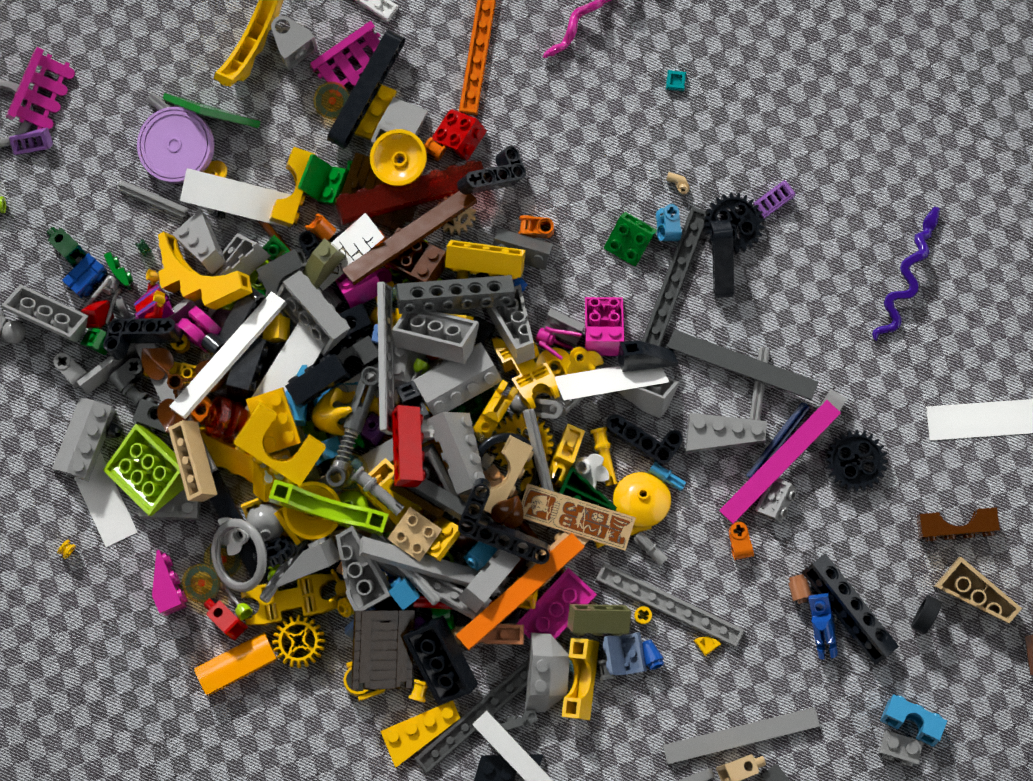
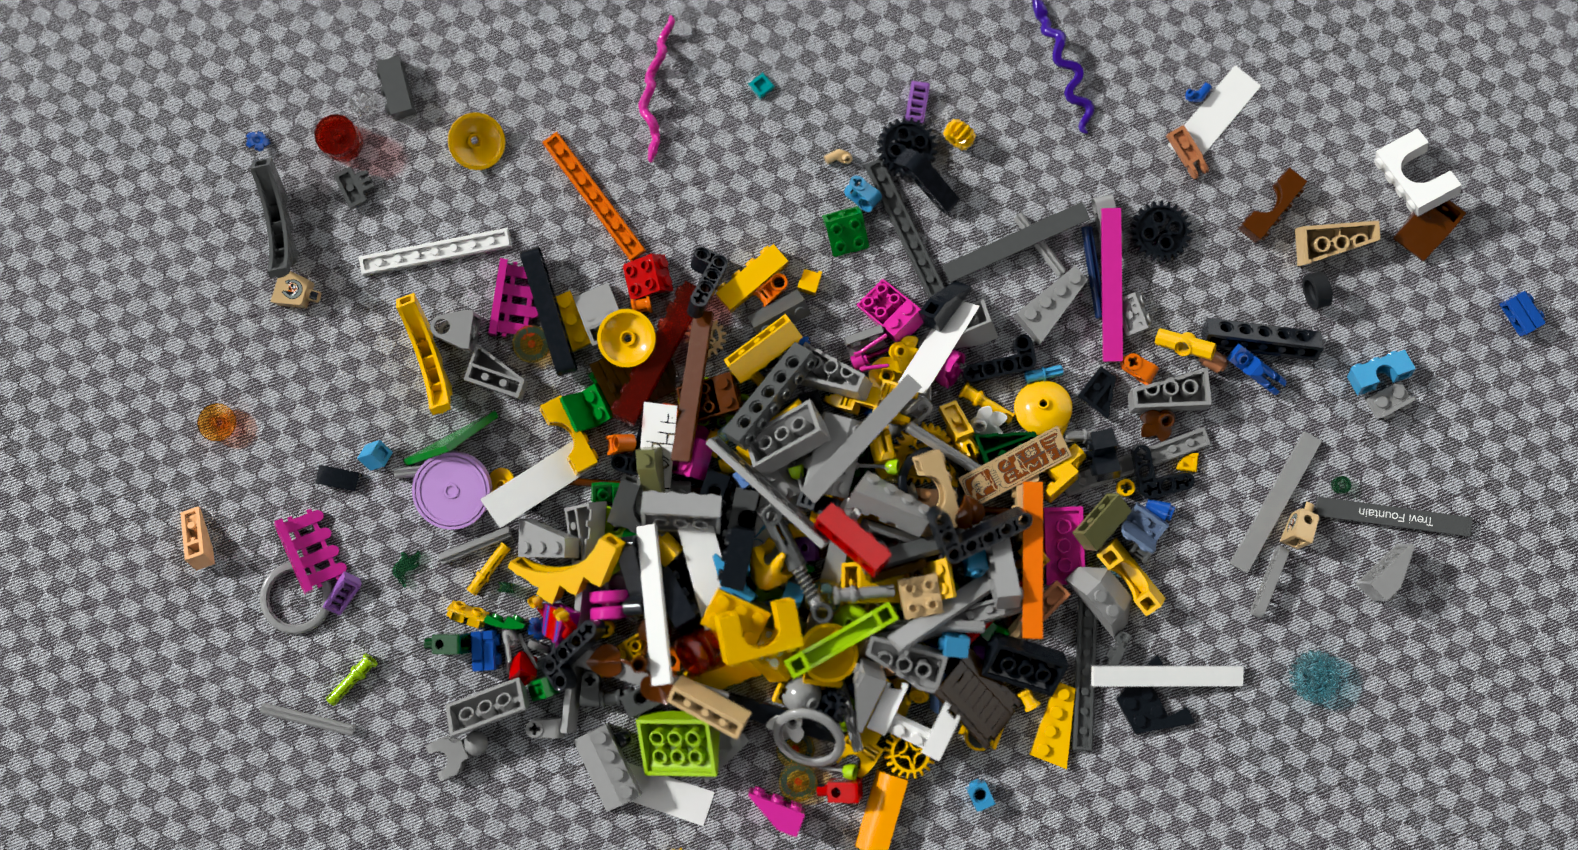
camera: 45 degrees left, 5 degrees up
none -> black slope [315,465,359,491]
none -> dark azure panel [357,440,393,471]
none -> clear green piece [392,550,421,588]
none -> yellow hinge [446,600,490,629]
none -> light grey wedge [463,343,528,400]
none -> yellow pin [466,542,511,596]
none -> blue plant [527,617,543,641]
none -> yellow brick [716,244,788,313]
none -> yellow panel [797,269,822,296]
none -> light grey tile [800,374,922,503]
none -> hinge [855,459,899,475]
none -> white wedge [867,682,961,761]
none -> dark pink cylinder [934,349,966,389]
none -> yellow gear [943,119,976,150]
none -> dark azure brick [965,779,995,812]
none -> yellow plate [1045,443,1086,503]
none -> black wing [1077,366,1116,419]
none -> black brick [1085,428,1121,482]
none -> light grey wedge [1128,367,1212,413]
none -> black beam [1131,443,1195,499]
none -> reddish brown plate [1140,410,1175,442]
none -> yellow piece [1155,328,1217,360]
none -> nougat hinge [1166,125,1209,179]
none -> blue arm [1185,83,1212,102]
none -> clear green bush [1331,476,1351,494]

